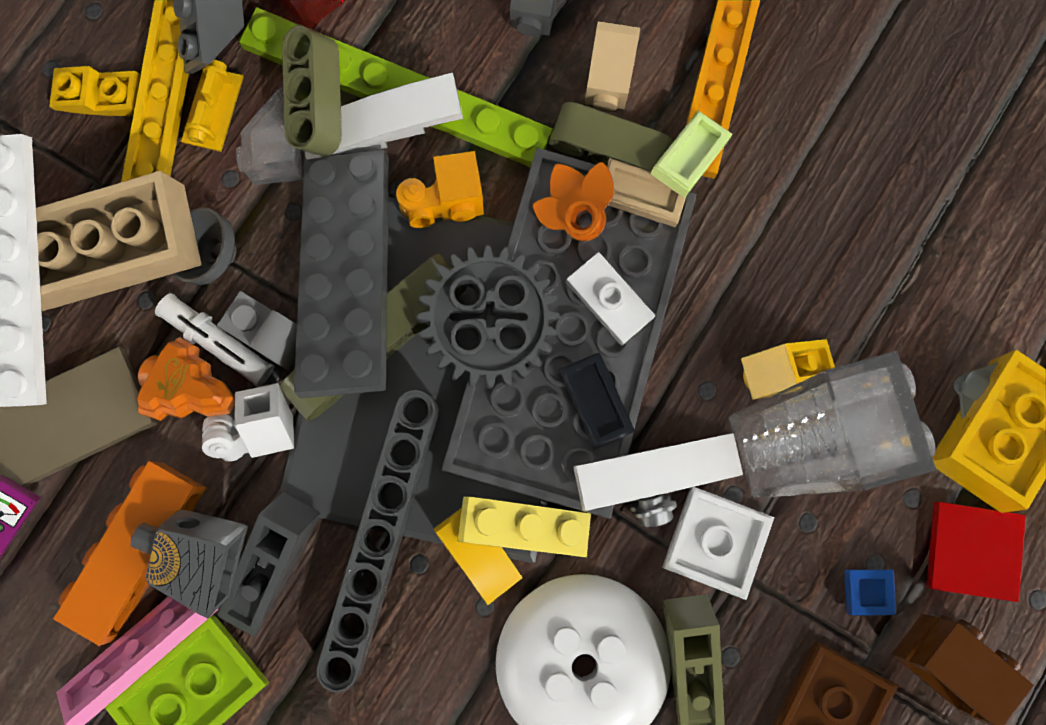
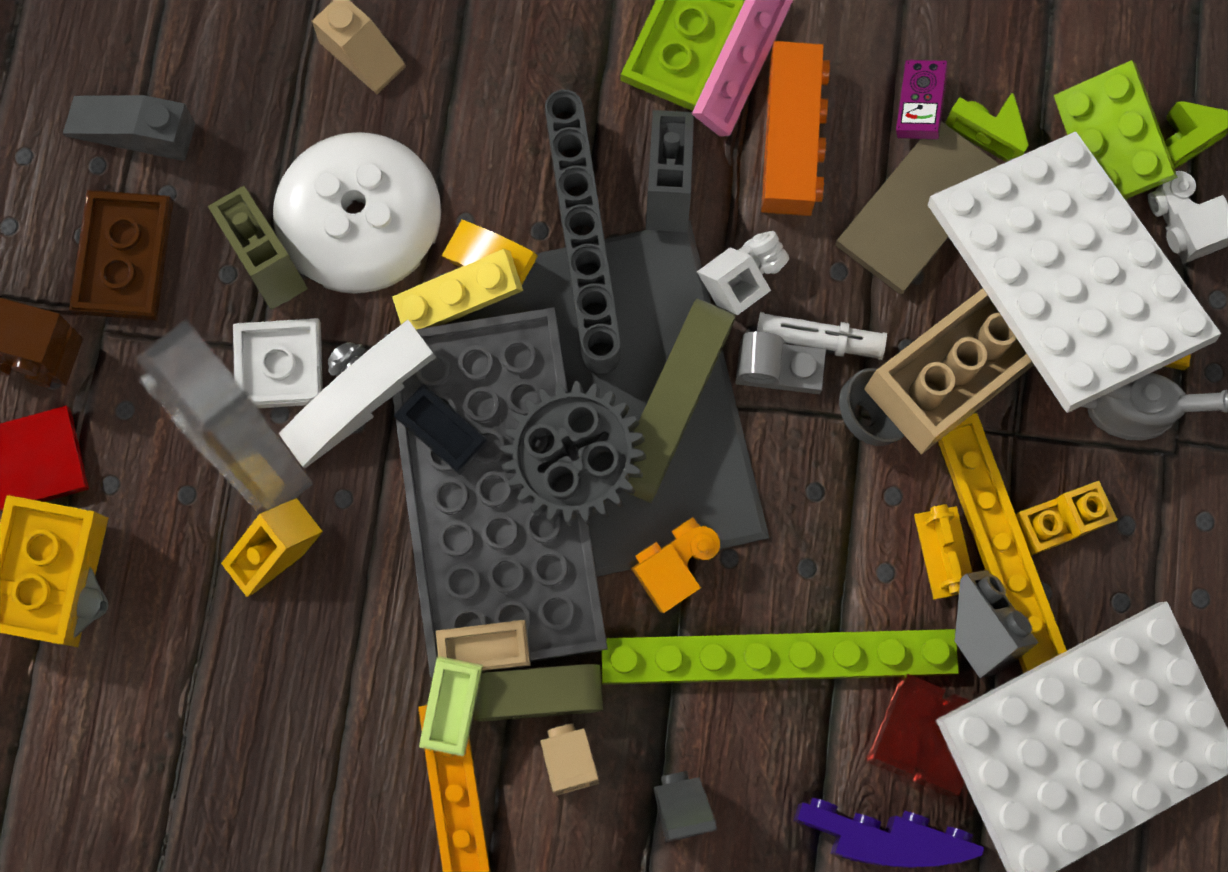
camera: 155 degrees right, 5 degrees down
dark grey torso [130,510,248,619] -> none
orange rock [137,337,235,421] -> none
clear slope [236,87,303,185] -> none
olive beam [282,25,342,156] -> none
dark grey plate [294,149,389,398] -> none
white slope [304,73,463,159] -> none
orange plate [533,162,614,241] -> none
white plate [565,252,656,346] -> none
blue plate [844,569,896,615] -> none

